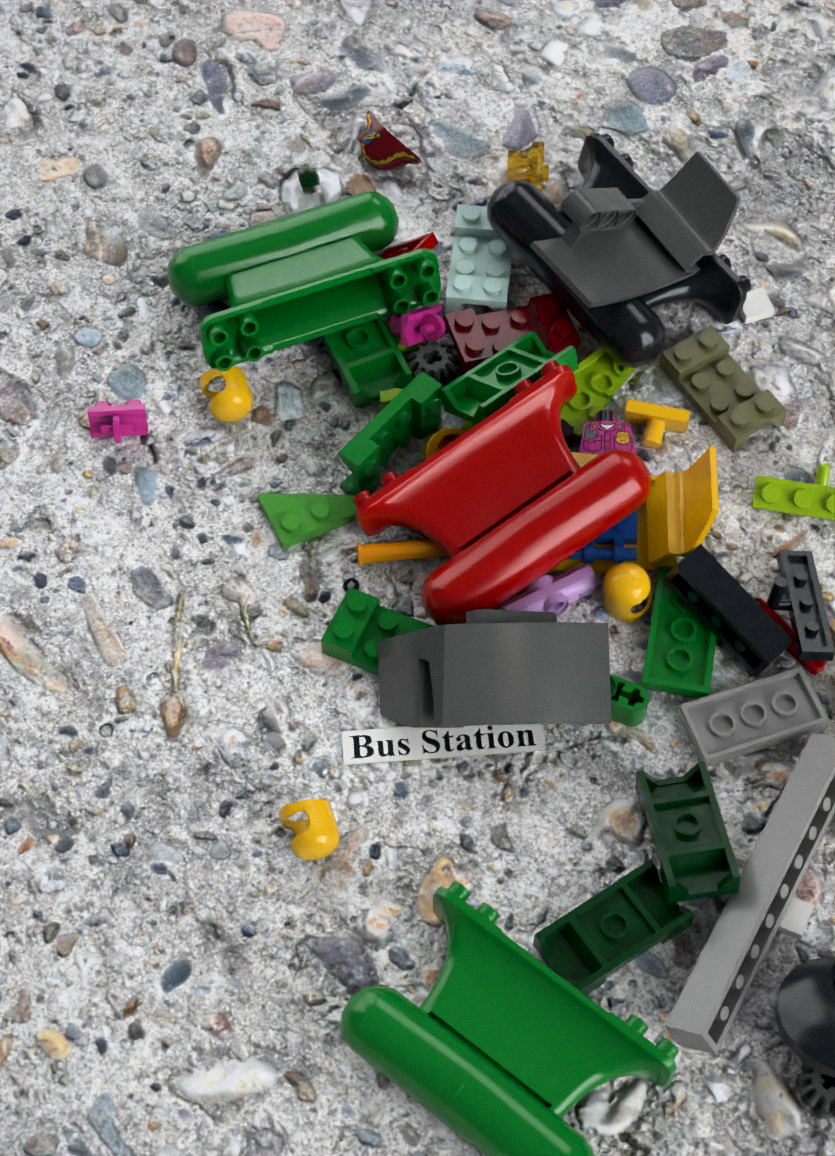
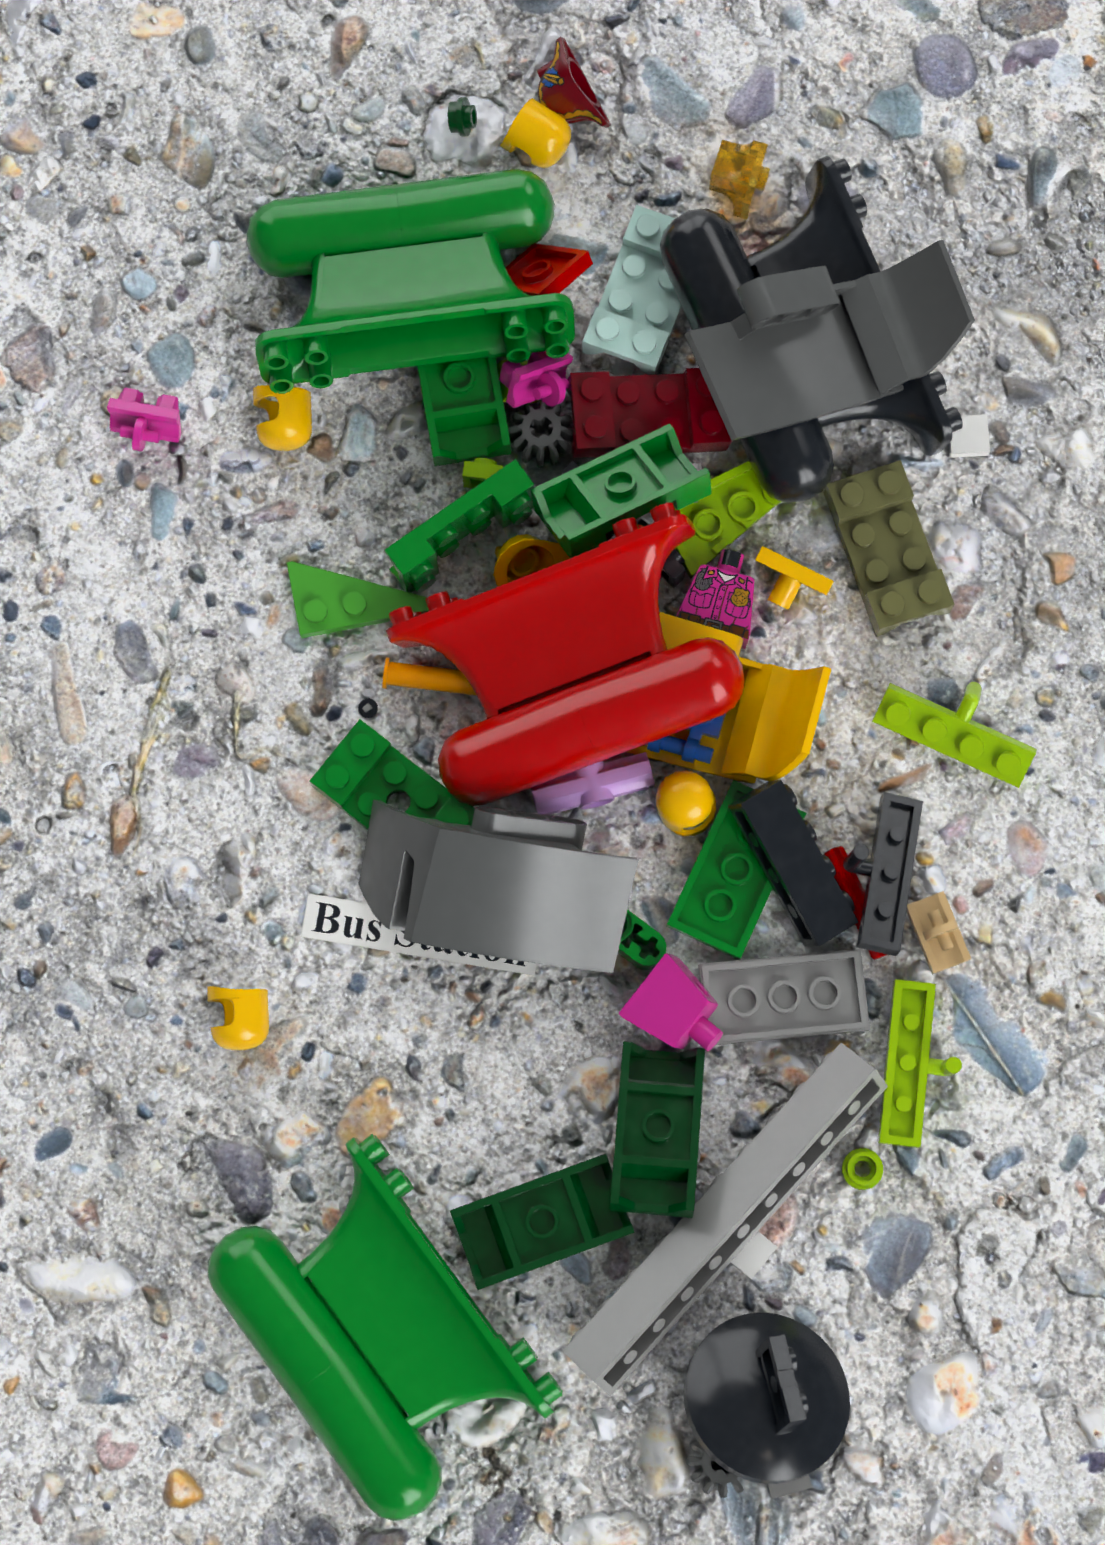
camera: 15 degrees right, 20 degrees up
none -> yellow helmet [500,98,571,168]
none -> dark pink torso [618,953,723,1051]

